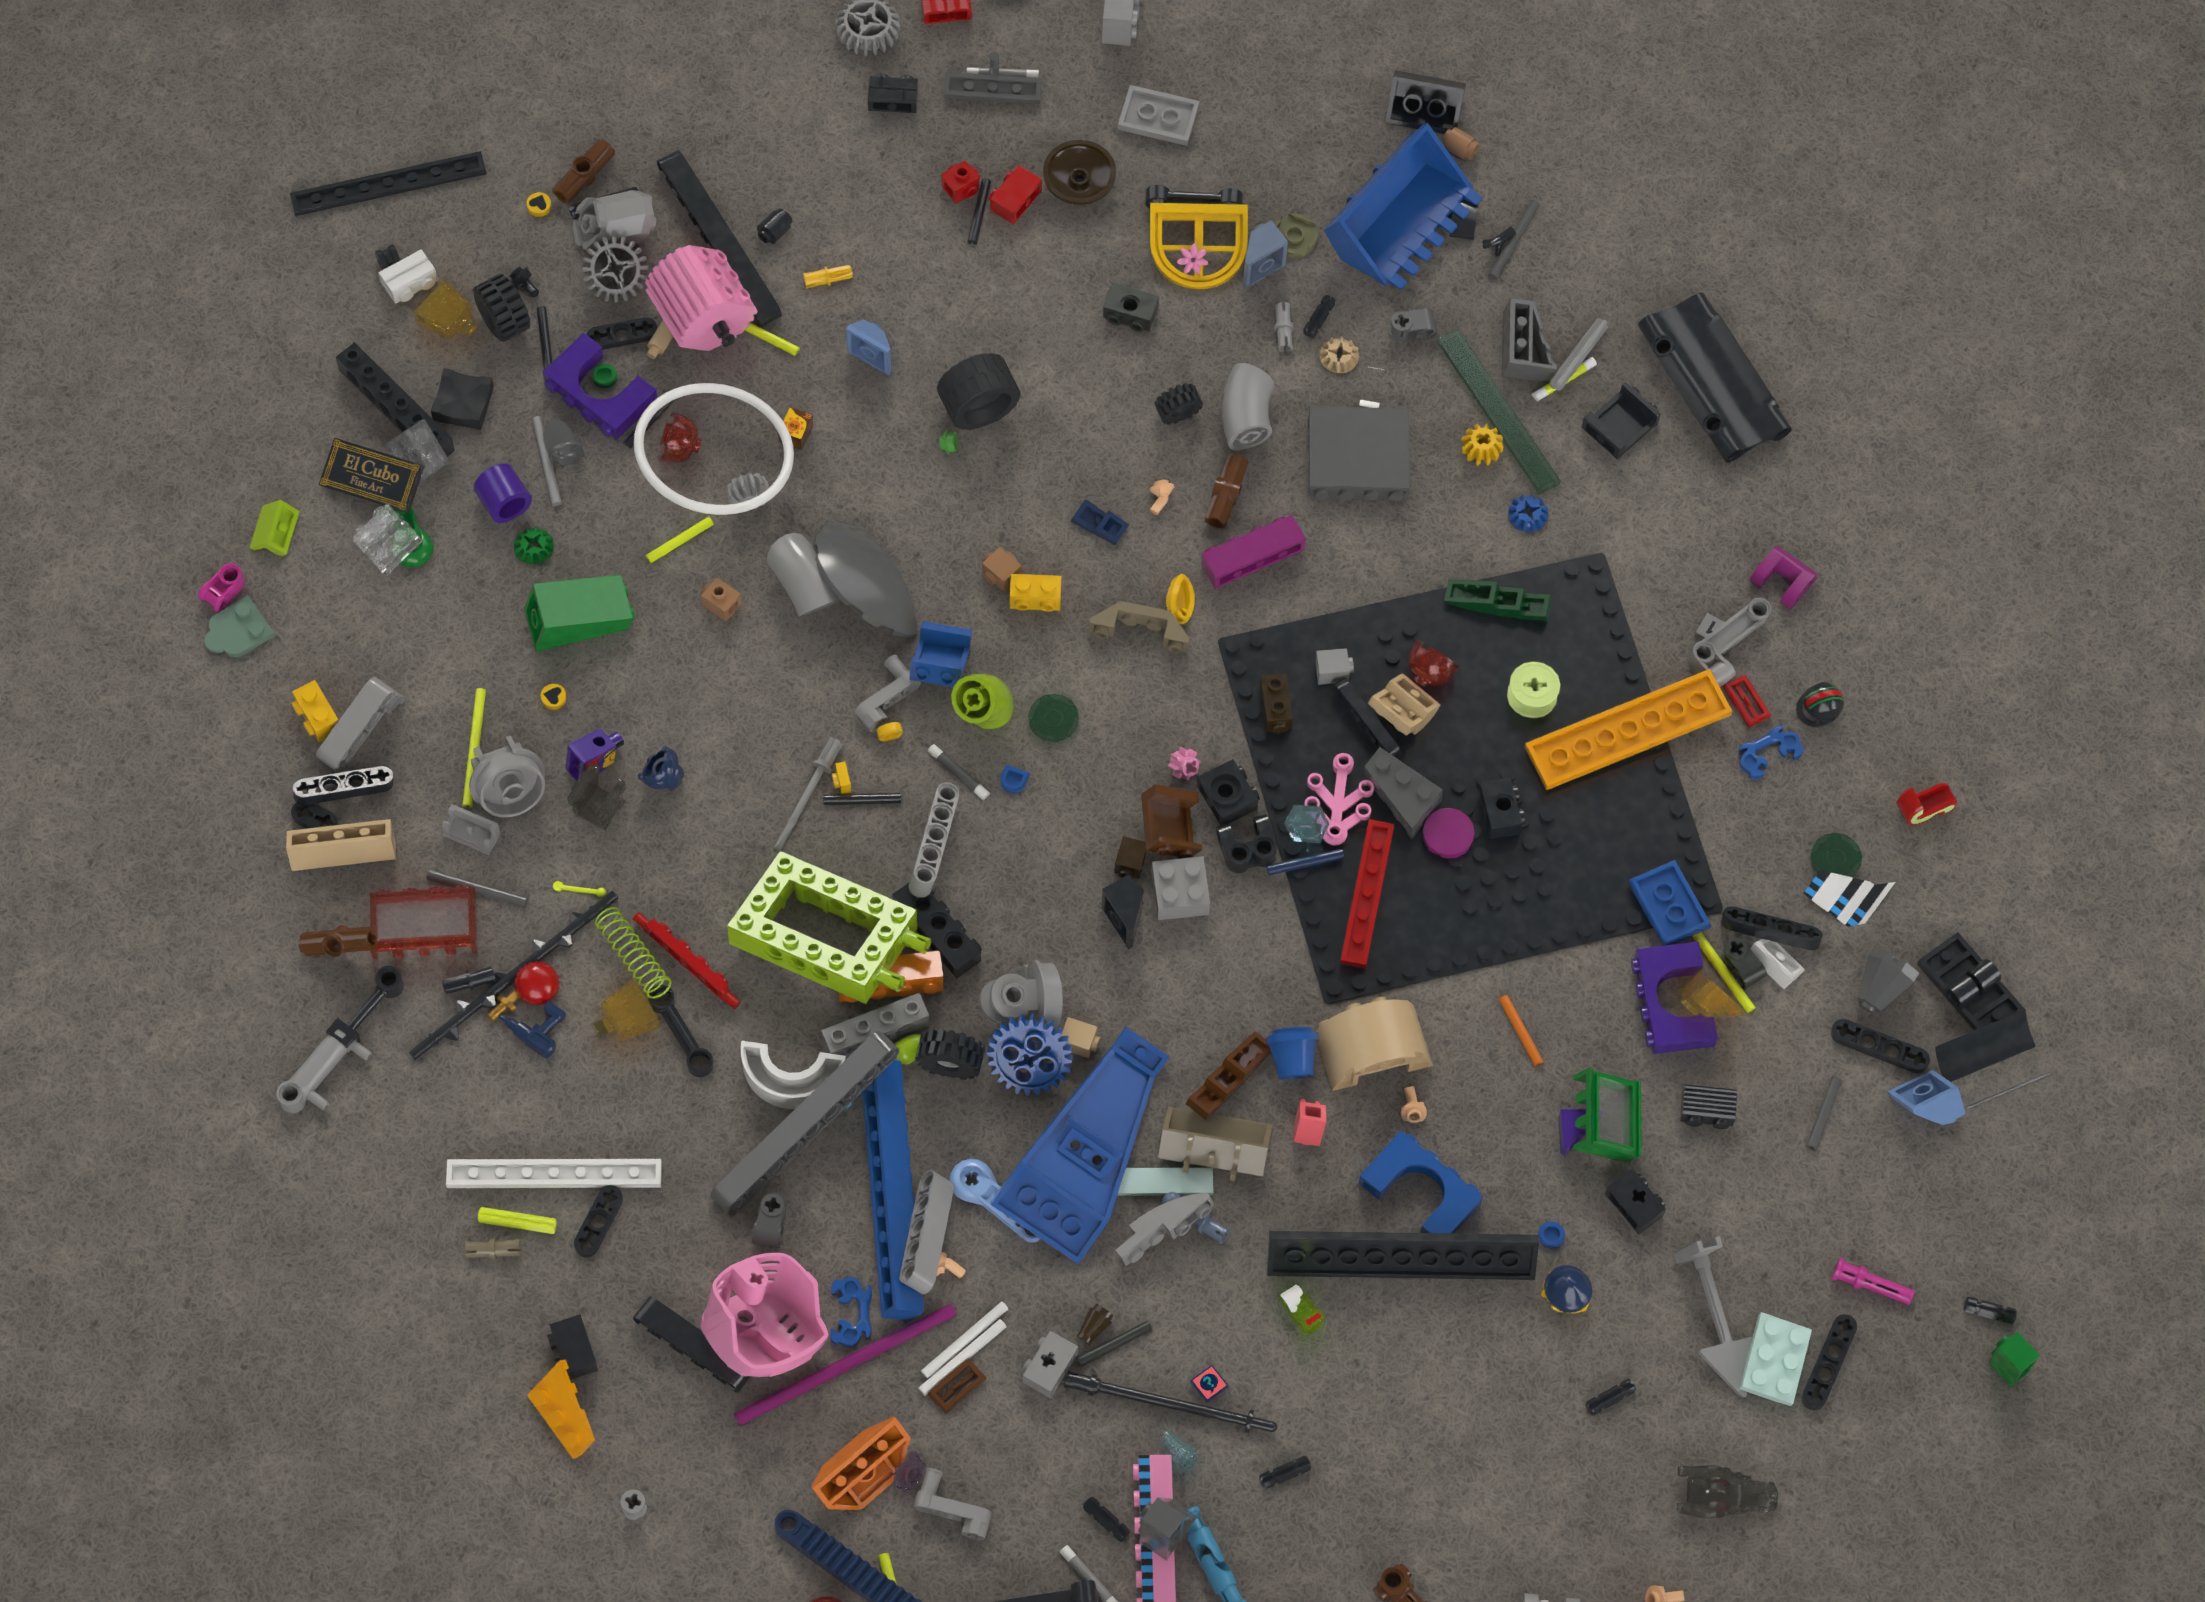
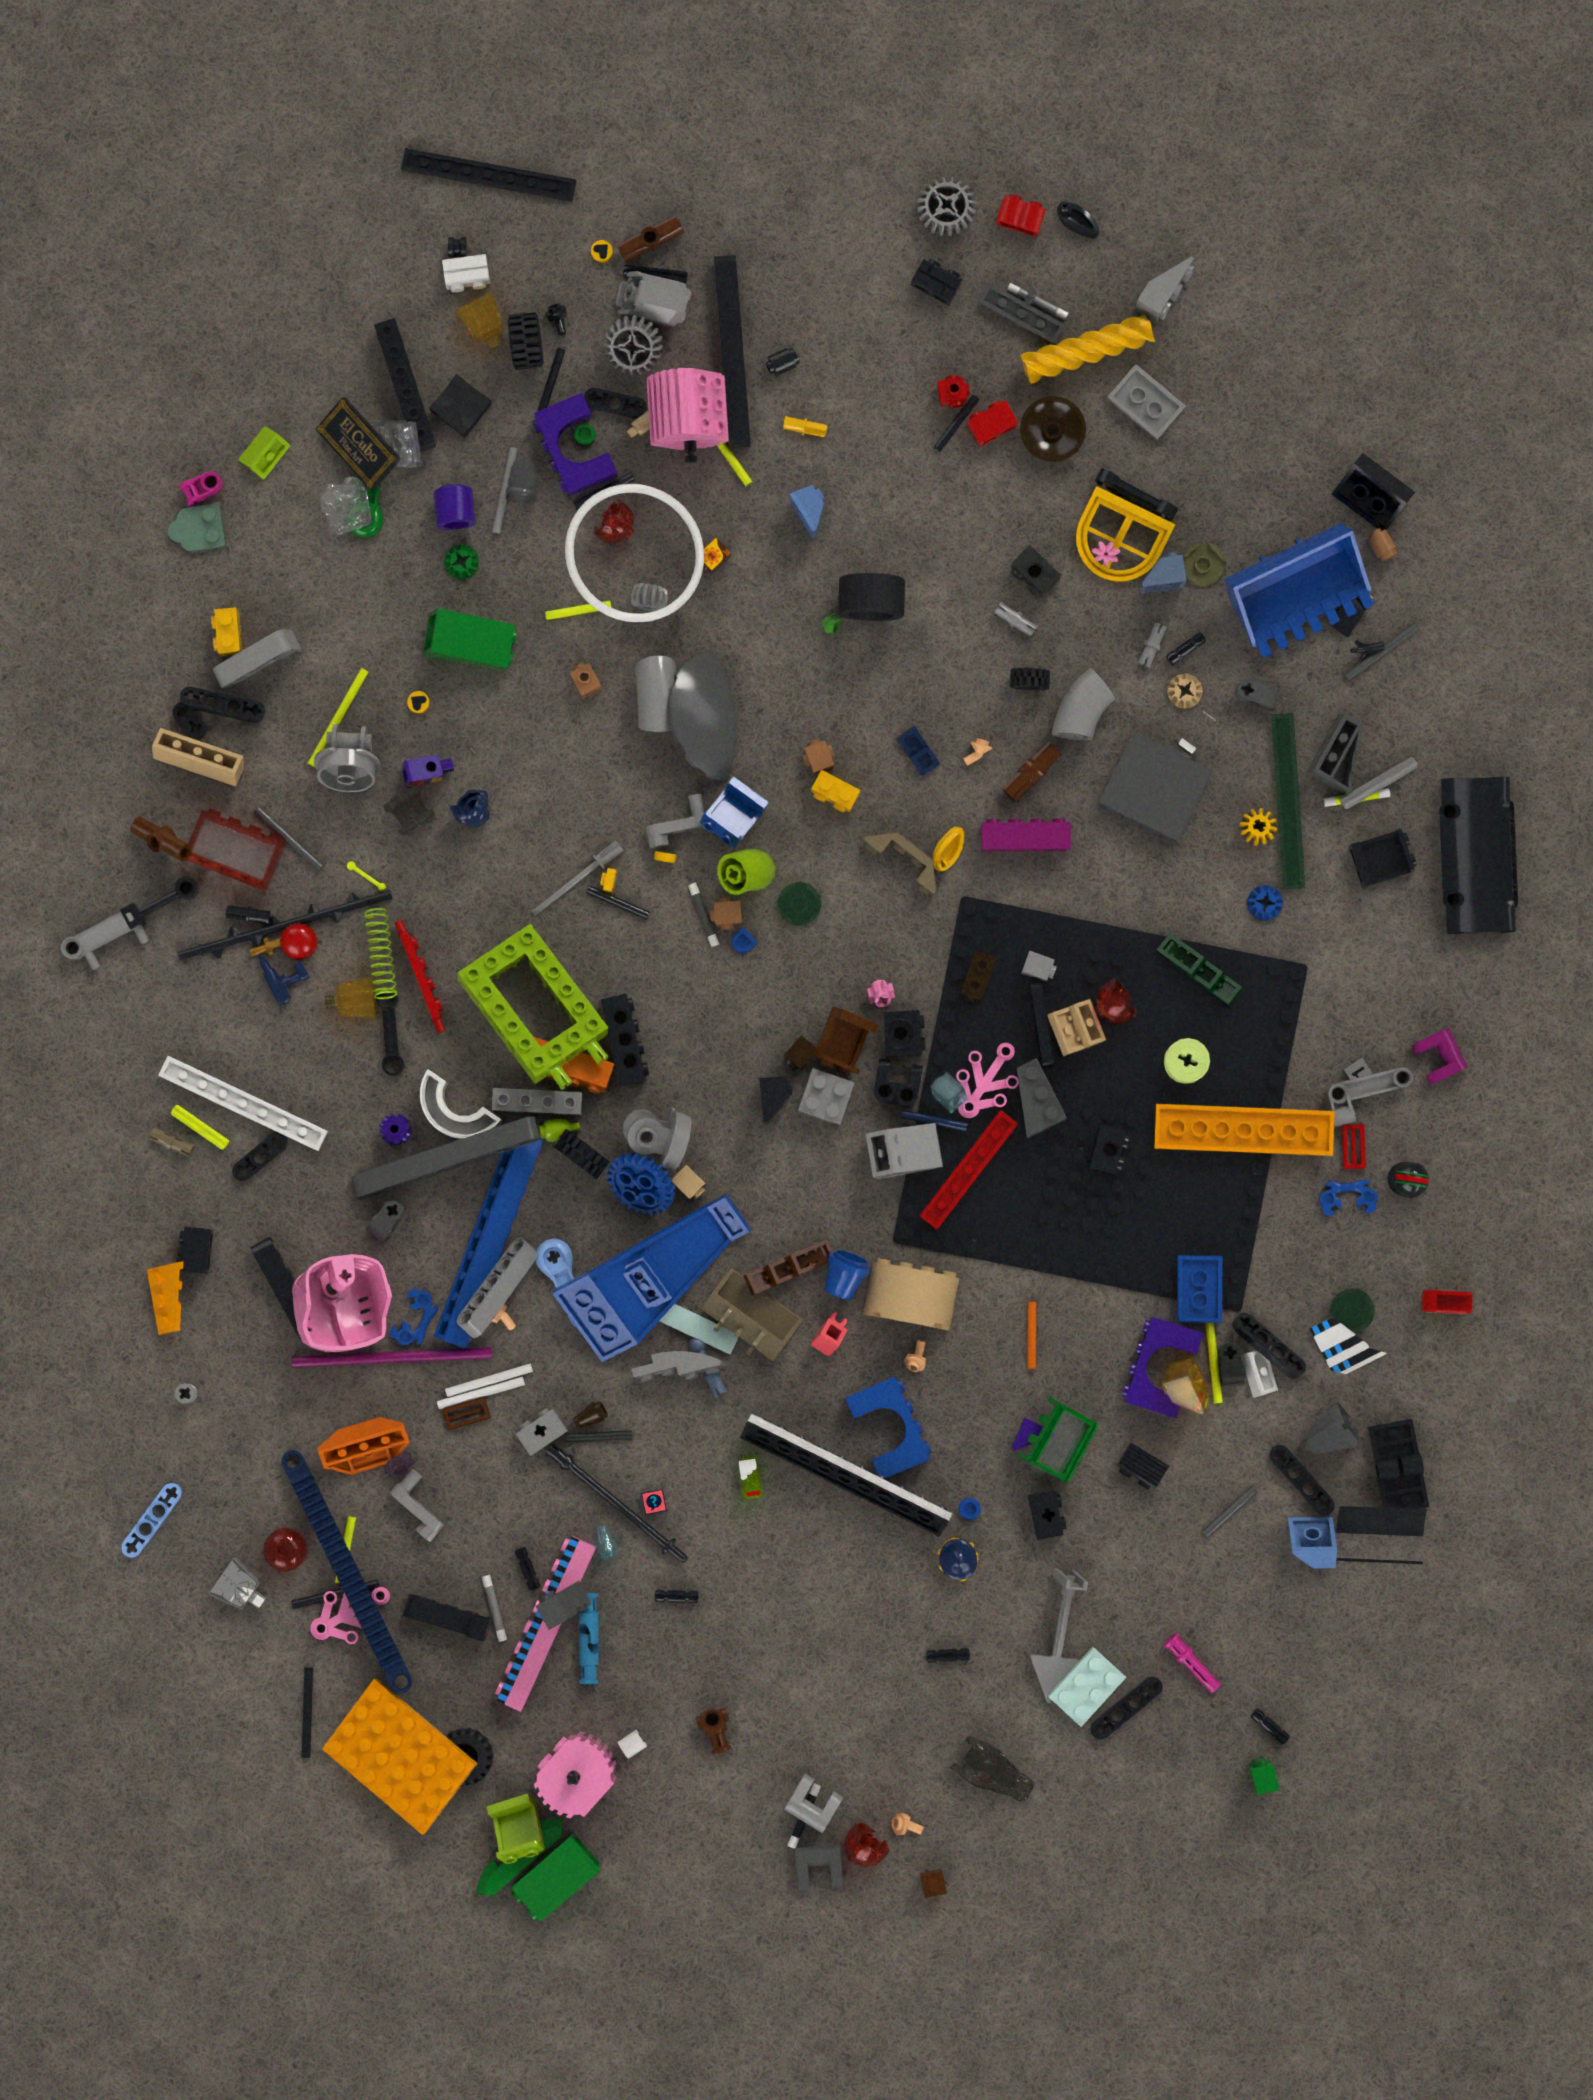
camera: 30 degrees right, 20 degrees up
light grey hinge [442,804,500,855] -> none
light grey beam [909,782,959,897] -> none
magenta tile [1422,808,1475,858] -> none
none -> dark purple brick [379,1113,412,1146]
none -> medium nougat brick [710,898,742,930]
none -> light grey slope [866,1123,943,1180]
none -> light grey pin [994,602,1038,638]
none -> yellow piece [1020,313,1155,384]

